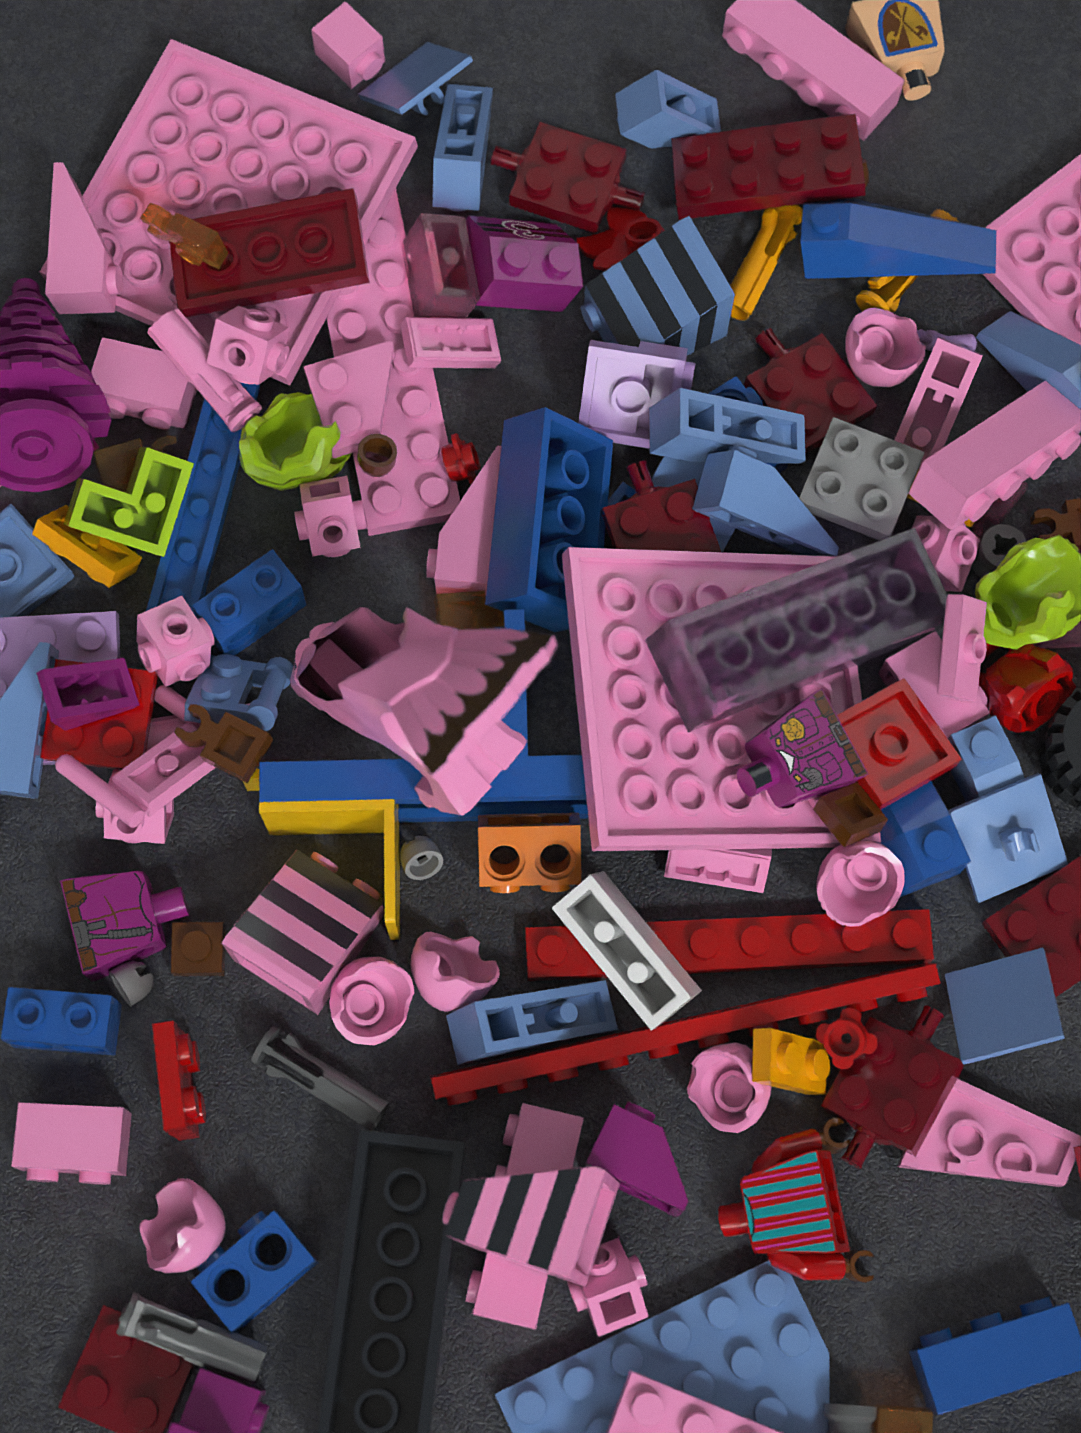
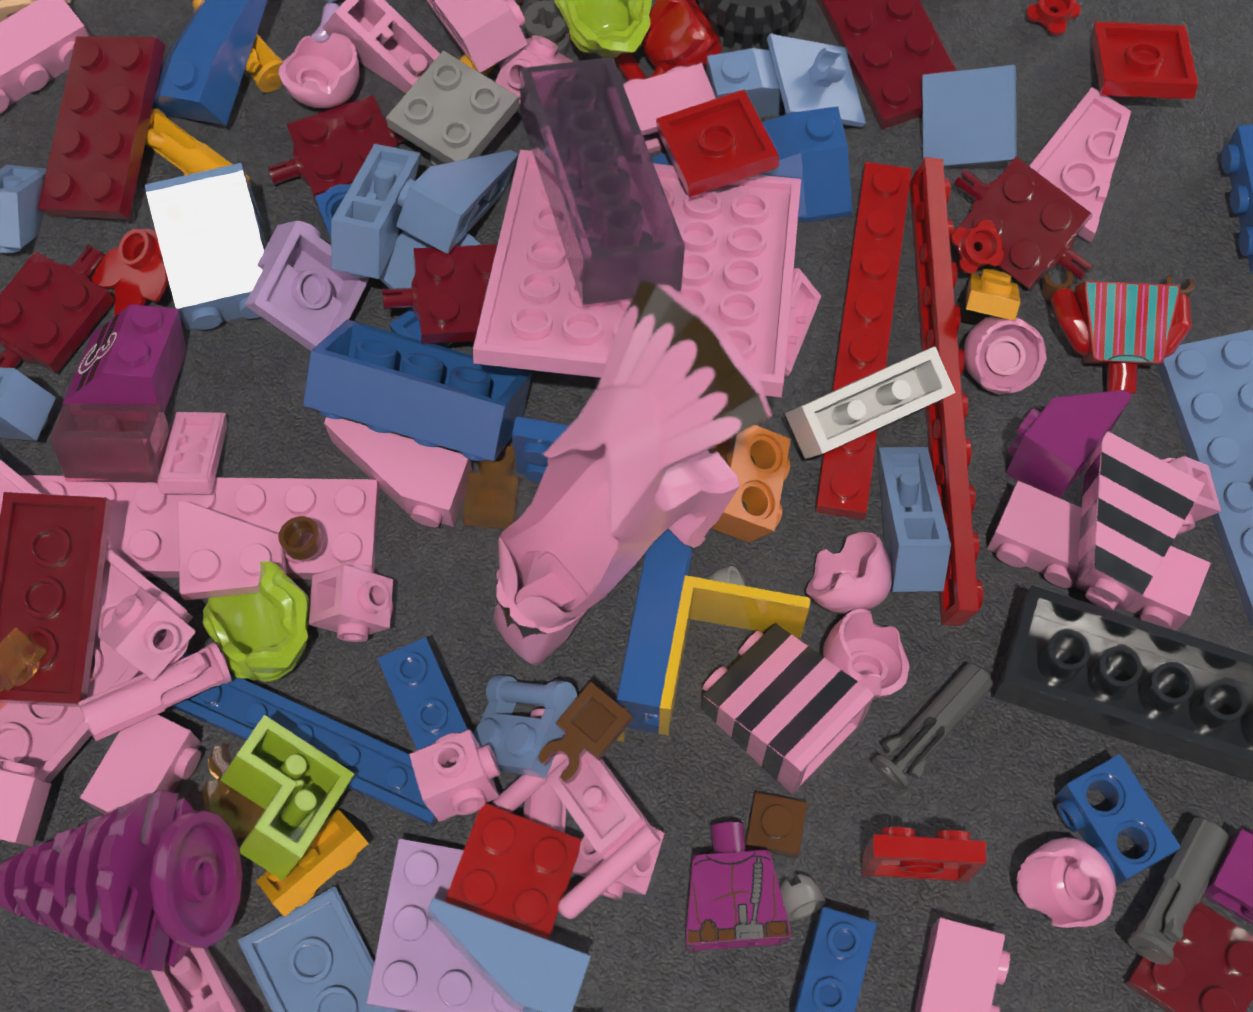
camera: 75 degrees left, 5 degrees down
magenta slope [36,658,139,731] -> none
red plate [441,433,481,485] -> none
magenta torso [736,689,868,807] -> none
reddish brown plate [813,782,888,847] -> none
bright pink hair [816,840,905,926] -> none
bright pink plate [937,594,987,702] -> none

